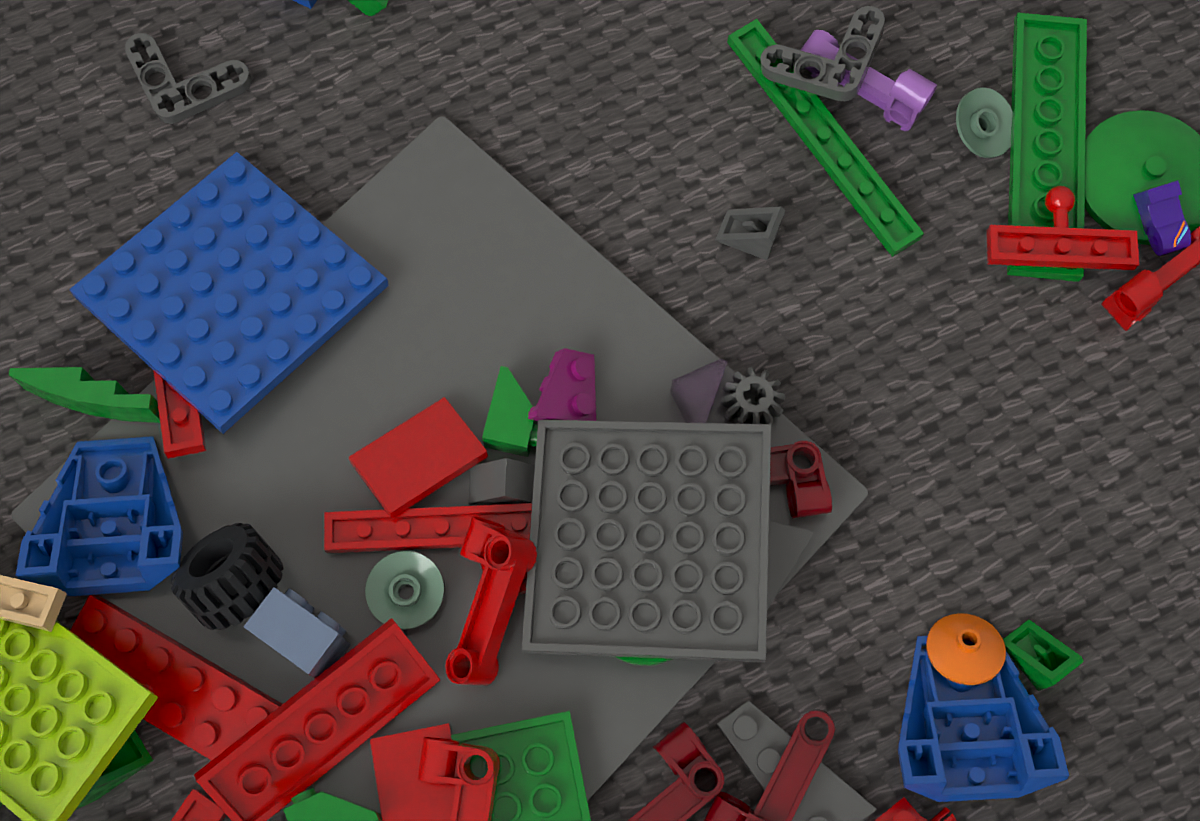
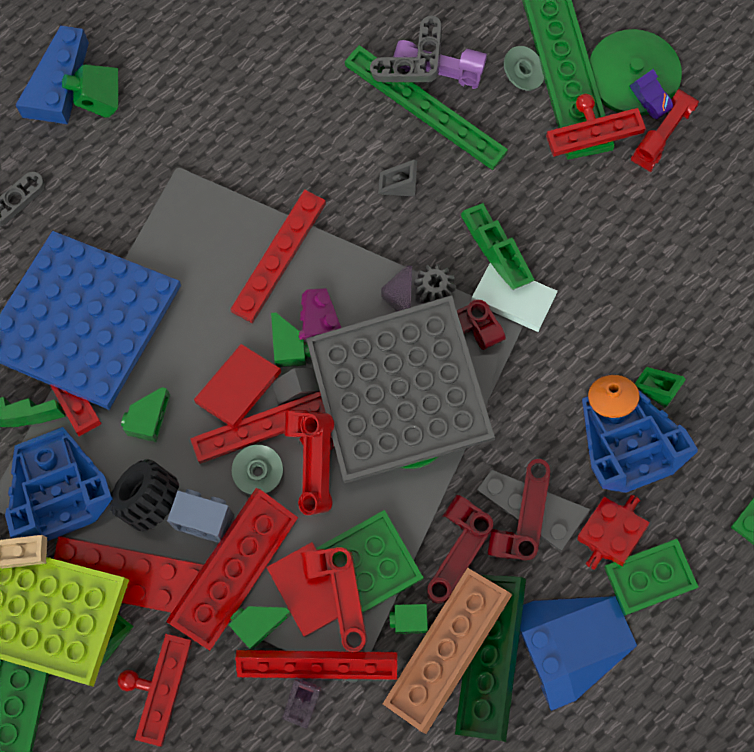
camera: 15 degrees left, 0 degrees up
none -> green slope [121,387,170,443]
none -> red plate [231,189,326,324]
none -> green slope [460,203,534,290]
none -> light aqua tile [471,263,557,332]

